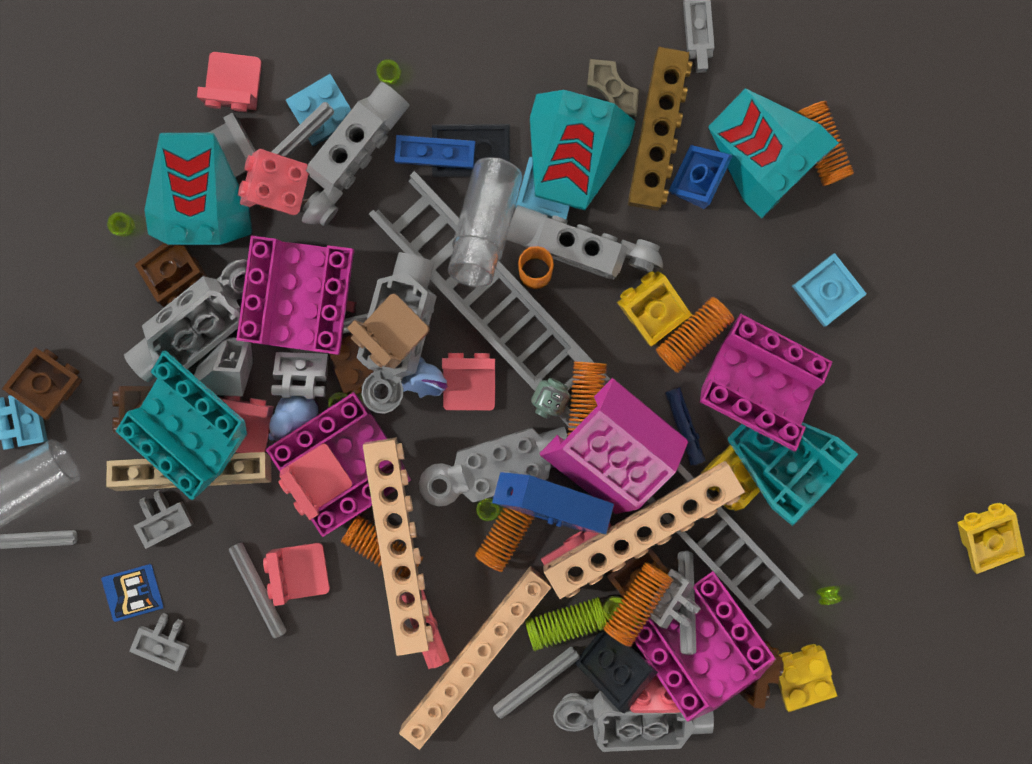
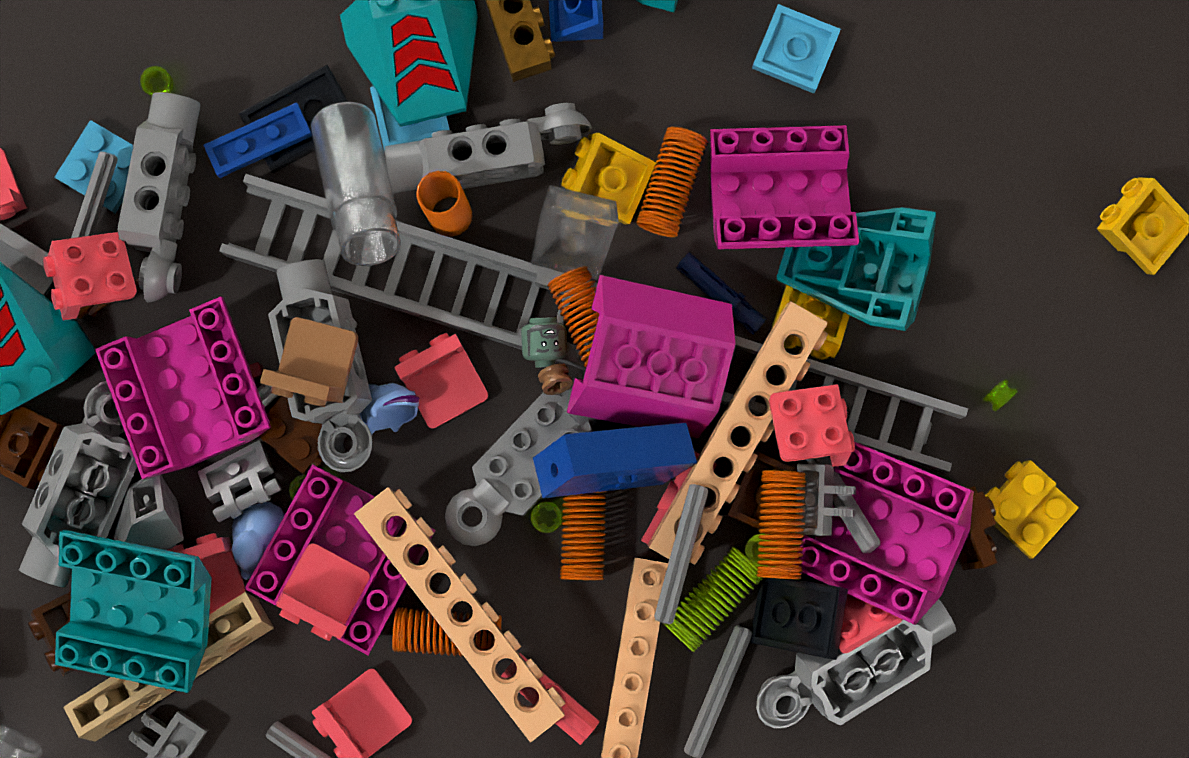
camera: 30 degrees left, 5 degrees down
none -> clear slope [532,185,619,280]
none -> medium nougat bush [538,363,573,395]
none -> light grey axle [654,484,708,624]
none -> coral bracket [769,384,855,467]

